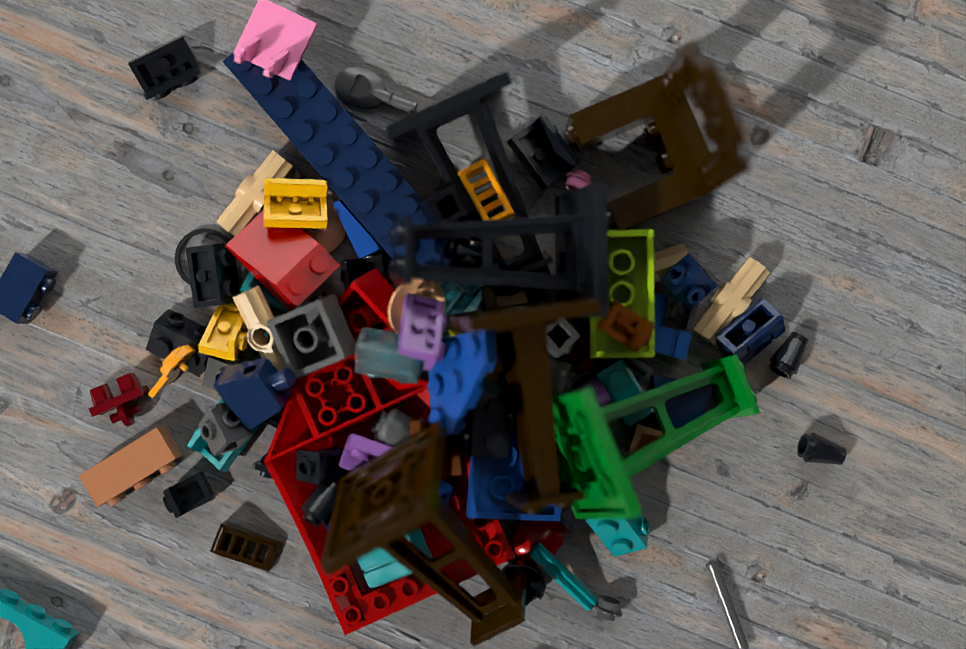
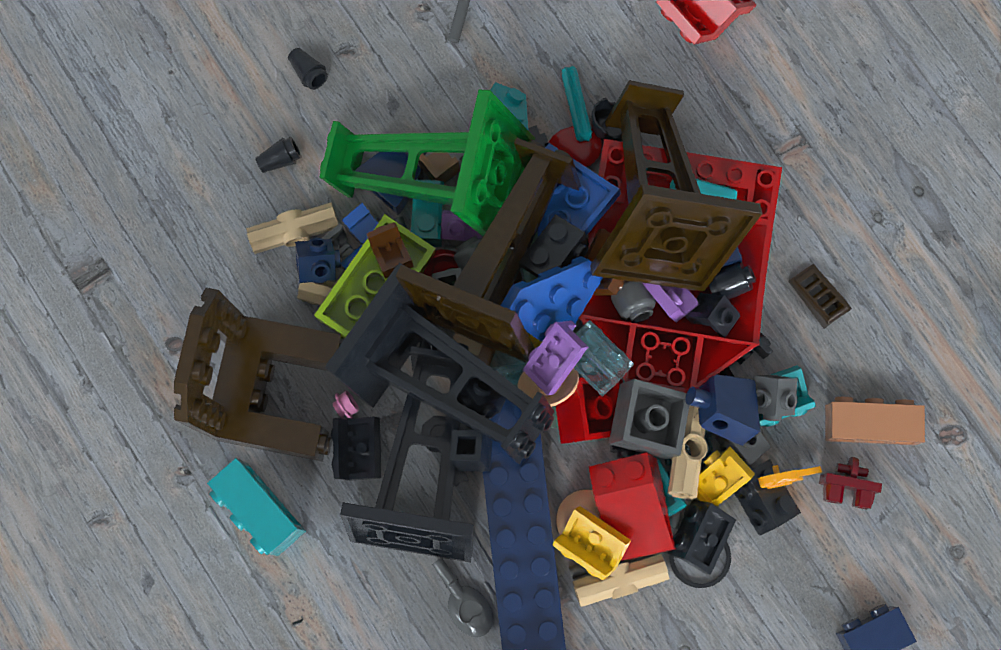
camera: 145 degrees left, 10 degrees down
black bracket [163,471,216,518] -> none
blue slope [333,200,383,258] -> none
black bracket [340,254,392,290] -> none
light orange slope [458,158,516,220] -> none
dark grey plate [593,595,623,621] -> none
dark blue brick [715,298,785,366] -> none
none -> teal brick [207,458,306,556]

